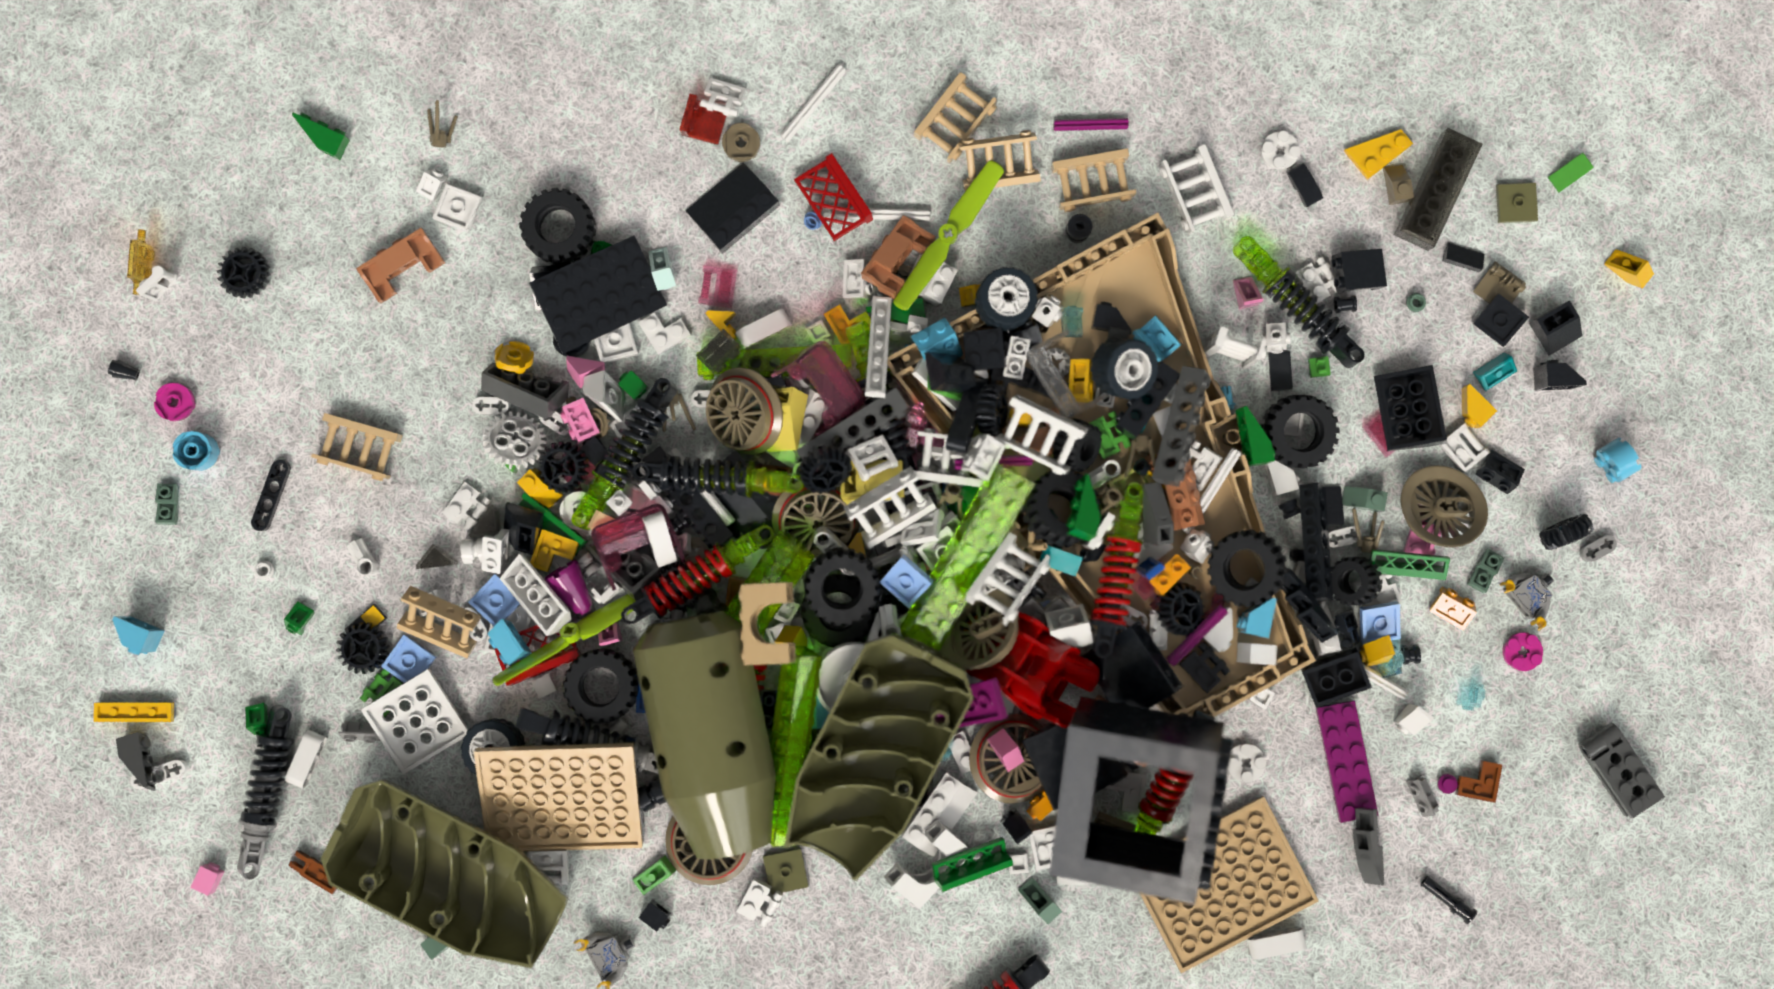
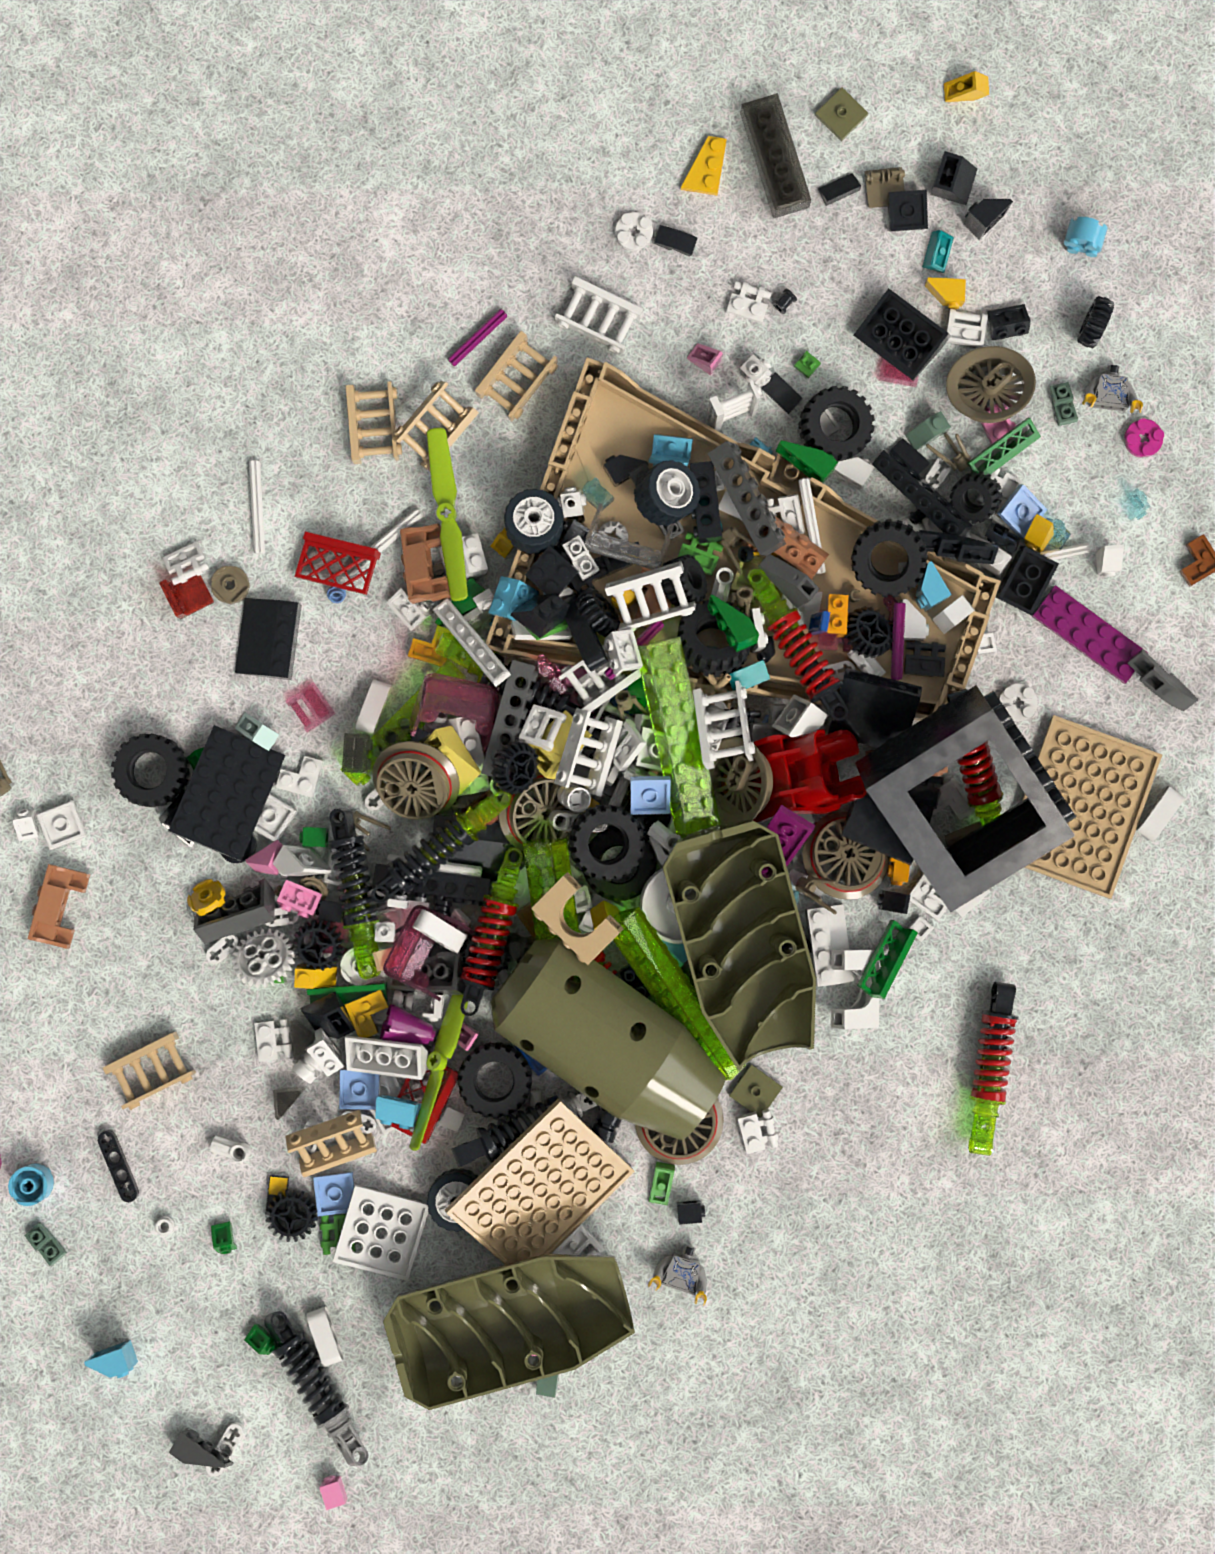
camera: 40 degrees left, 0 degrees up
yellow plate [94,702,174,722] -> none
dark orange hinge [288,850,337,894] -> none
light grey hinge [338,721,381,743] -> none
yellow slope [705,310,737,344] -> none
tile [805,319,831,345] -> none
bright pink slope [987,728,1024,772] -> none
sand green slope [1018,877,1063,924] -> none
black wheel [1065,214,1093,243] -> none
yellow brick [1068,359,1094,403] -> none
white brick [1180,529,1215,564] -> none
black piece [1233,236,1365,368] -> none
black wheel [1278,498,1301,520] -> none
black panel [1331,249,1387,293] -> none
dark tan slope [1383,165,1414,205] -> none
black wheel [1400,644,1421,665] -> none
sand green plate [1406,293,1426,312] -> none
light grey hinge [1406,775,1439,817] -> none
bracket [1429,586,1477,631] -> none
magenta plate [1437,774,1458,794] -> none
bright green slope [1548,153,1594,192] -> none
light grey beam [1580,535,1617,562] -> none
none -> white wheel [557,782,591,813]
none -> dark tan plant [795,875,837,914]

